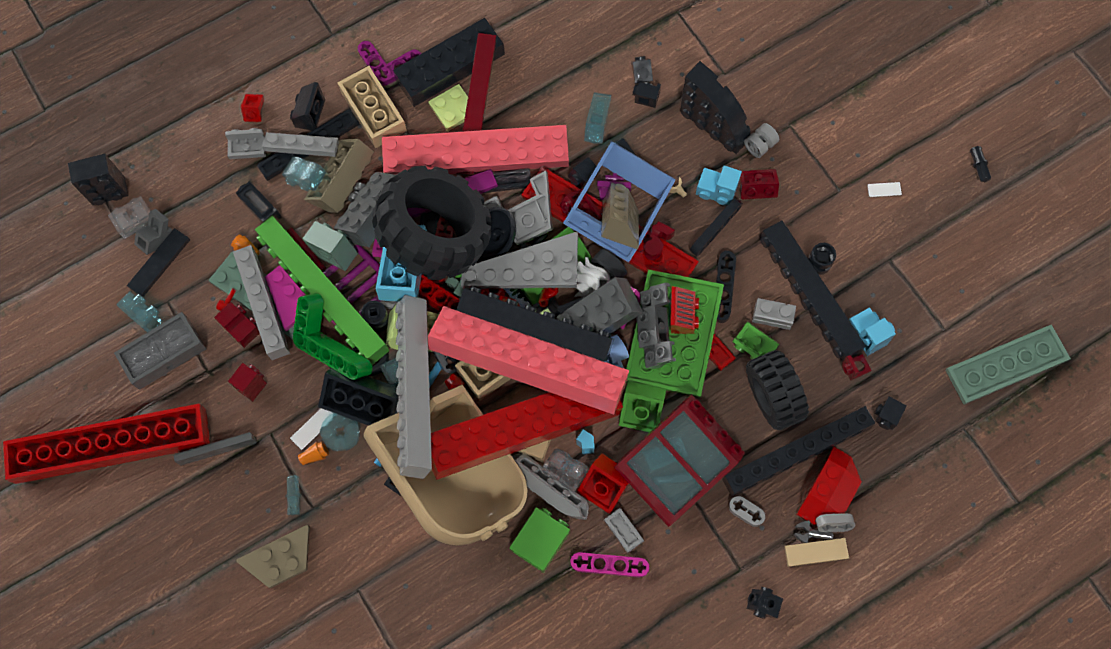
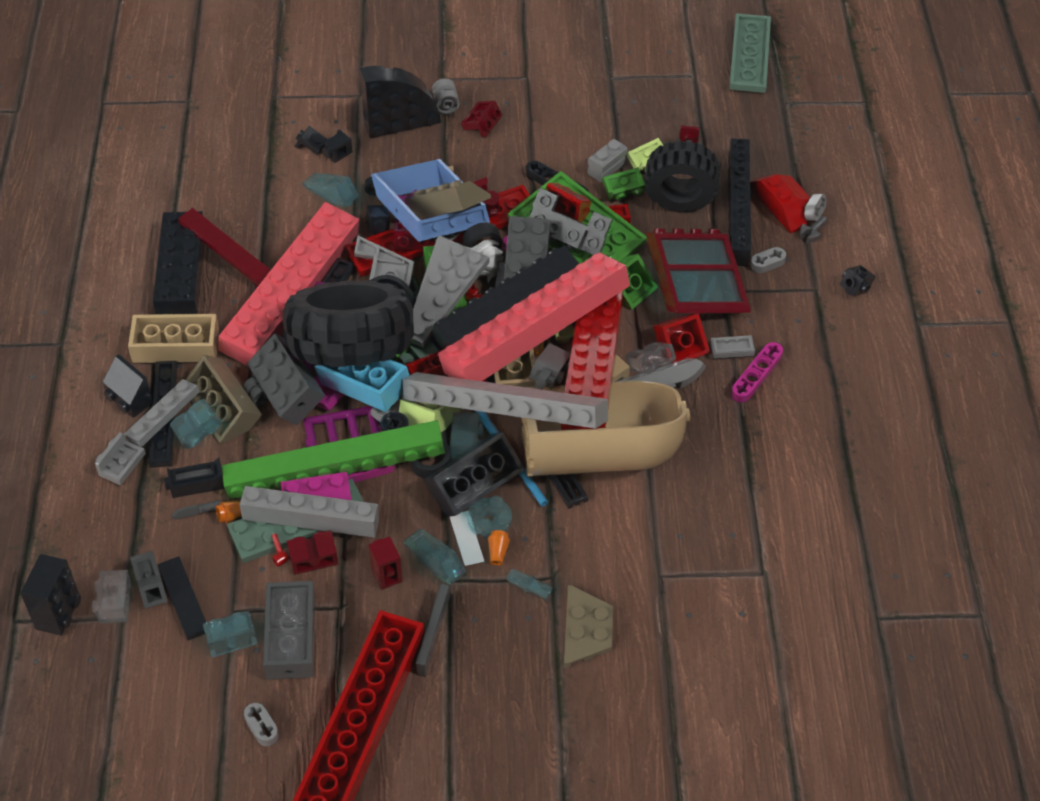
camera: 65 degrees left, 20 degrees down
red bracket [241,94,264,122] -> none
green beam [293,293,372,380] -> none
sand green brick [302,221,358,271] -> none
magenta beam [358,41,421,86] -> none
yellowish green plate [428,84,468,132] -> none
bright green brick [509,507,570,573] -> none
medium azure piece [576,429,594,454] -> none
black beam [690,198,743,257] -> none
medium azure brick [696,166,742,205] -> none
black brick [760,220,866,362] -> none
tan tile [784,538,849,567] -> none
black wheel [808,243,836,275] -> none
medium azure brick [849,308,896,356] -> none
white sticker [868,182,902,197] -> none
black brick [874,396,907,430] -> none
none -> dark grey piece [172,500,221,519]
none -> light grey beam [244,703,279,746]
none -> clear light blue slope [404,528,466,585]
none -> dark grey hinge [529,343,571,390]
none -> yellowish green bracket [626,138,663,173]

